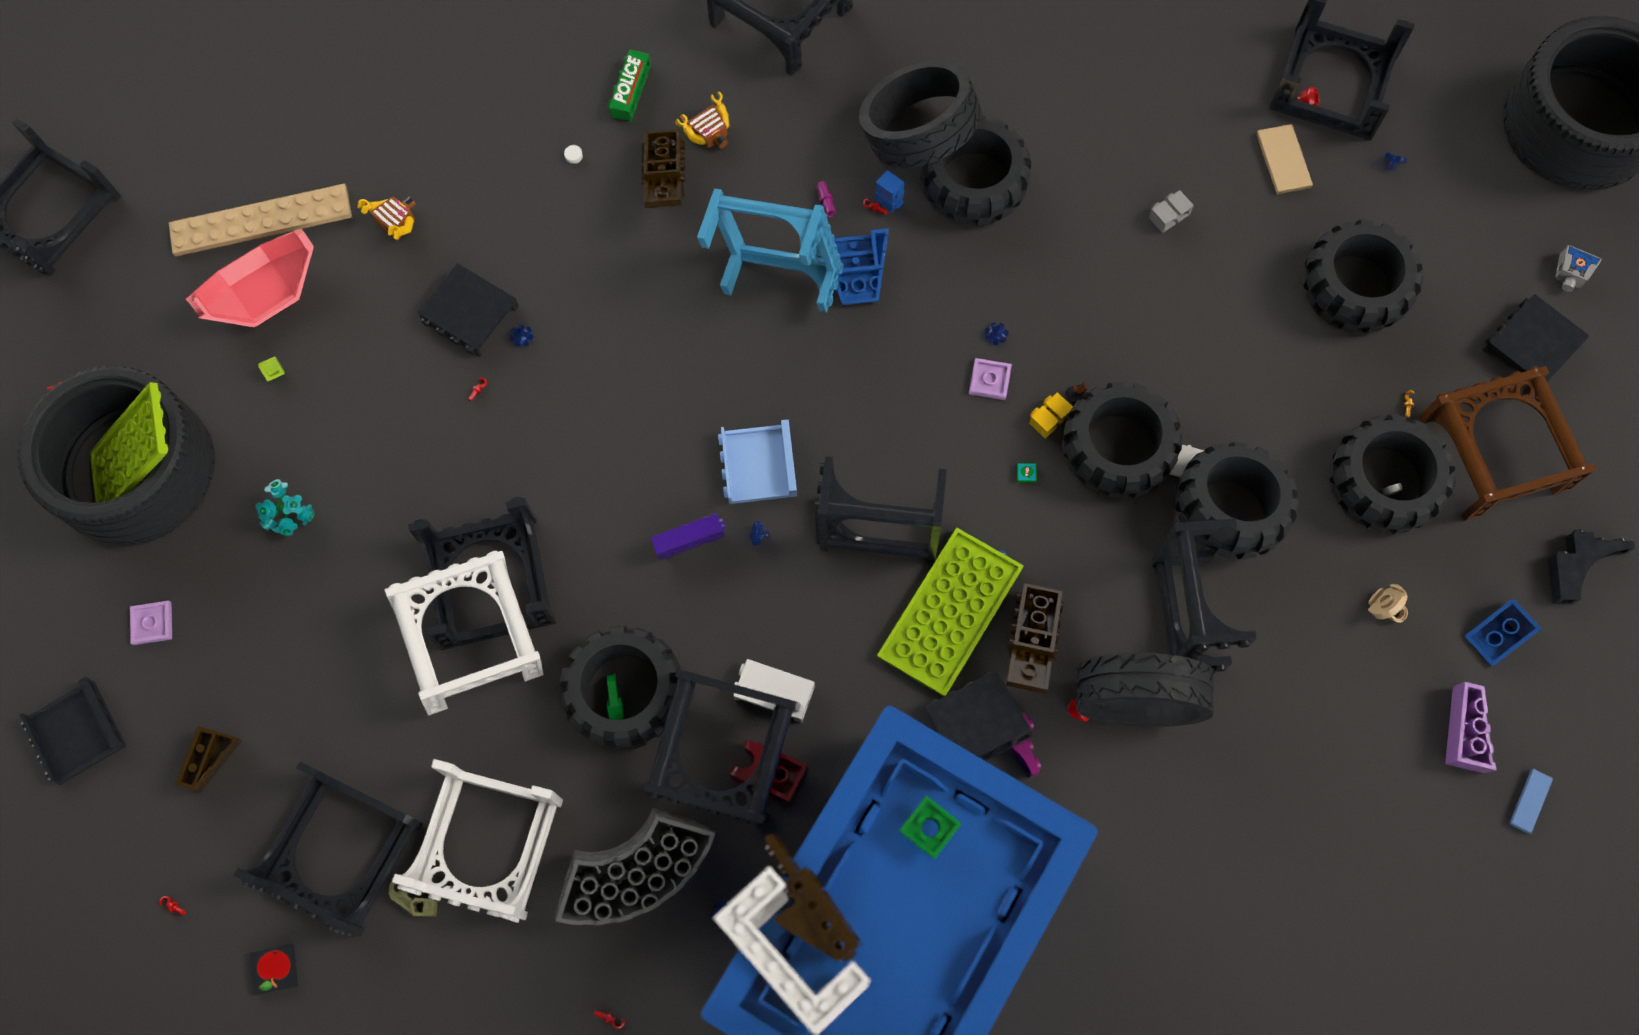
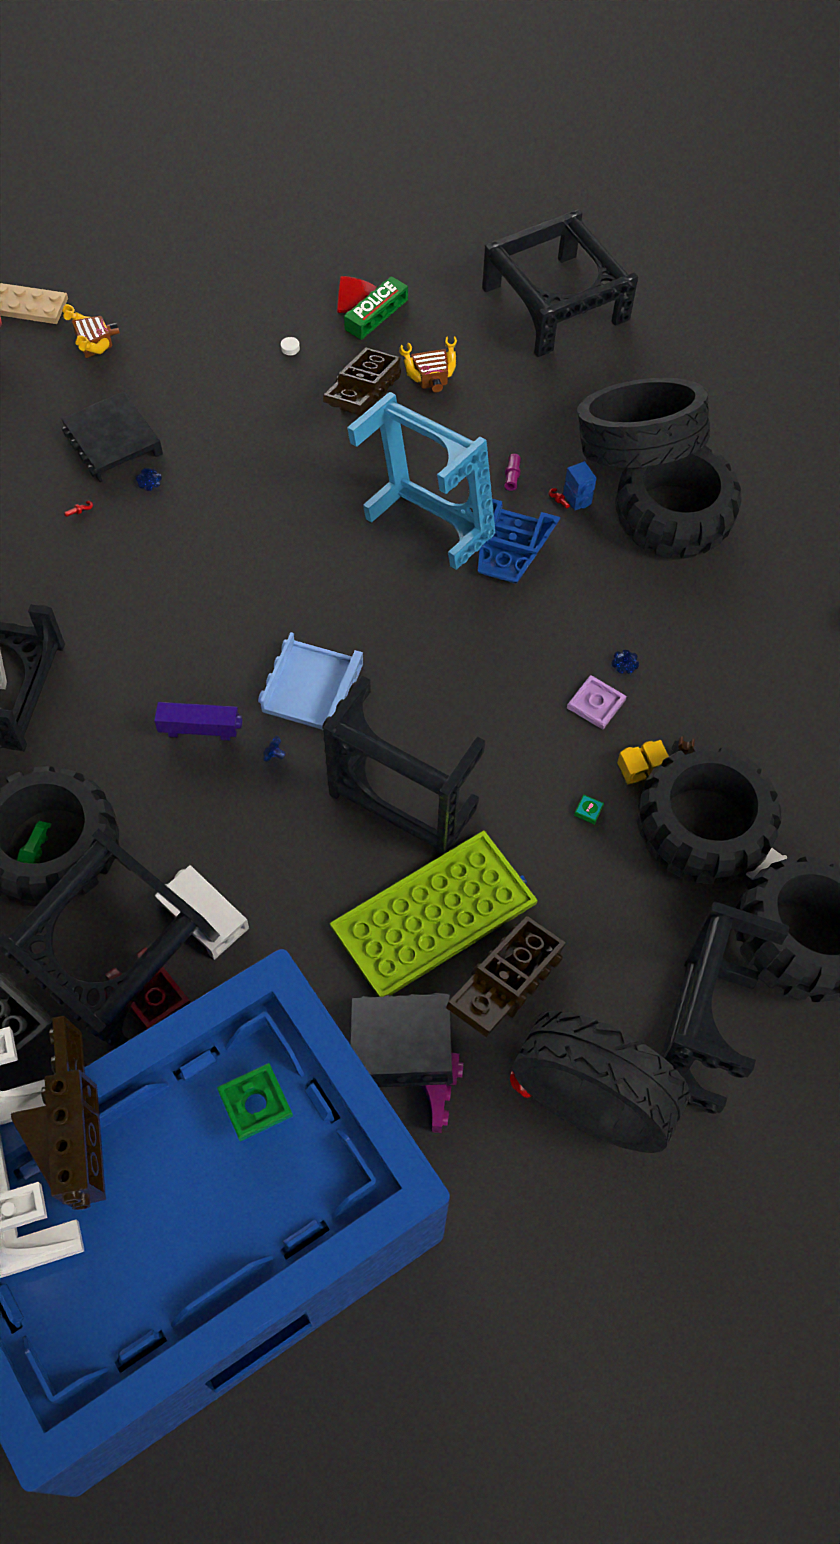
camera: 20 degrees right, 10 degrees down
none -> red brick [337,276,377,313]

